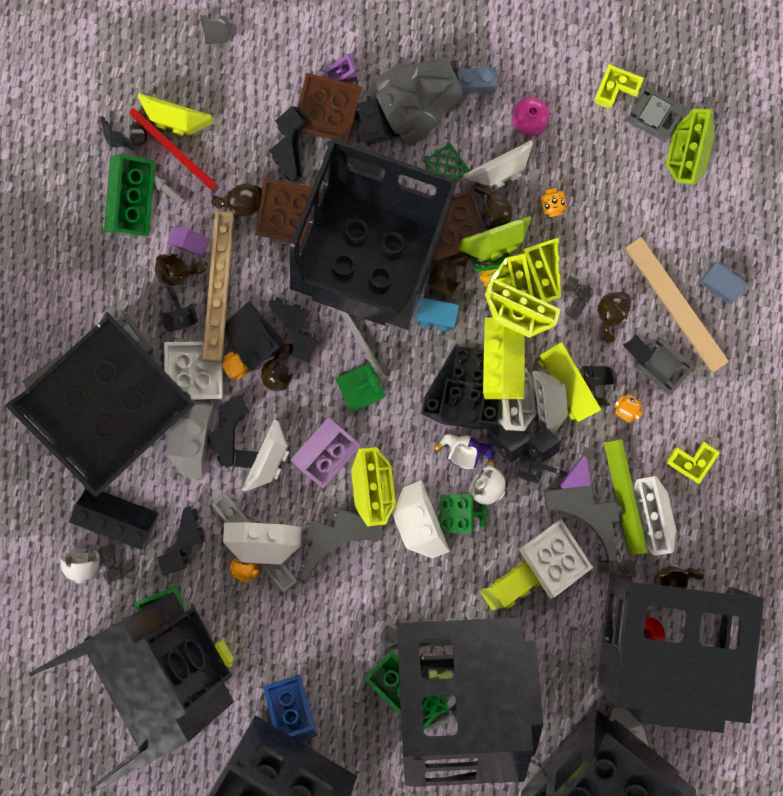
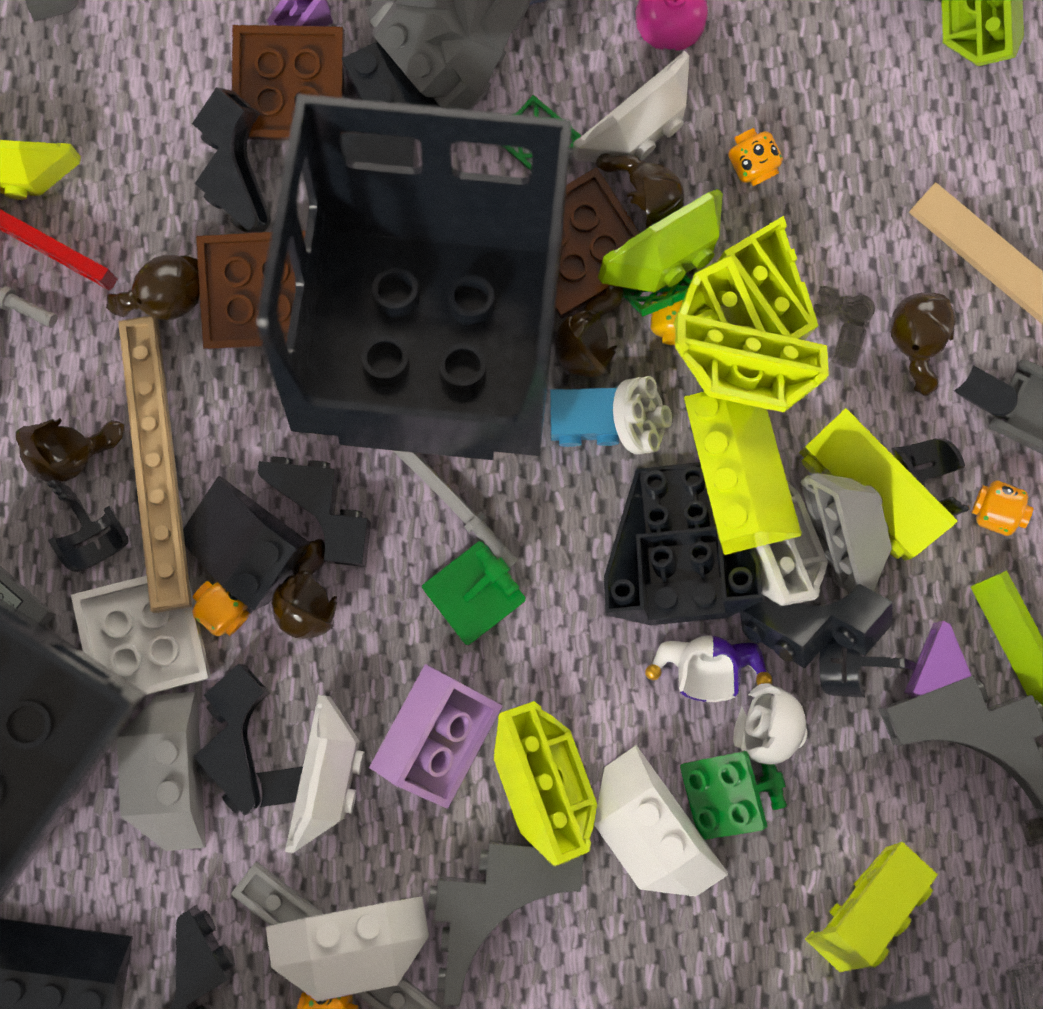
camera: 10 degrees left, 5 degrees down
medium lavender slope [167,226,209,256] -> none
white plate [519,519,593,599] -> none
none -> white tile [613,376,672,454]

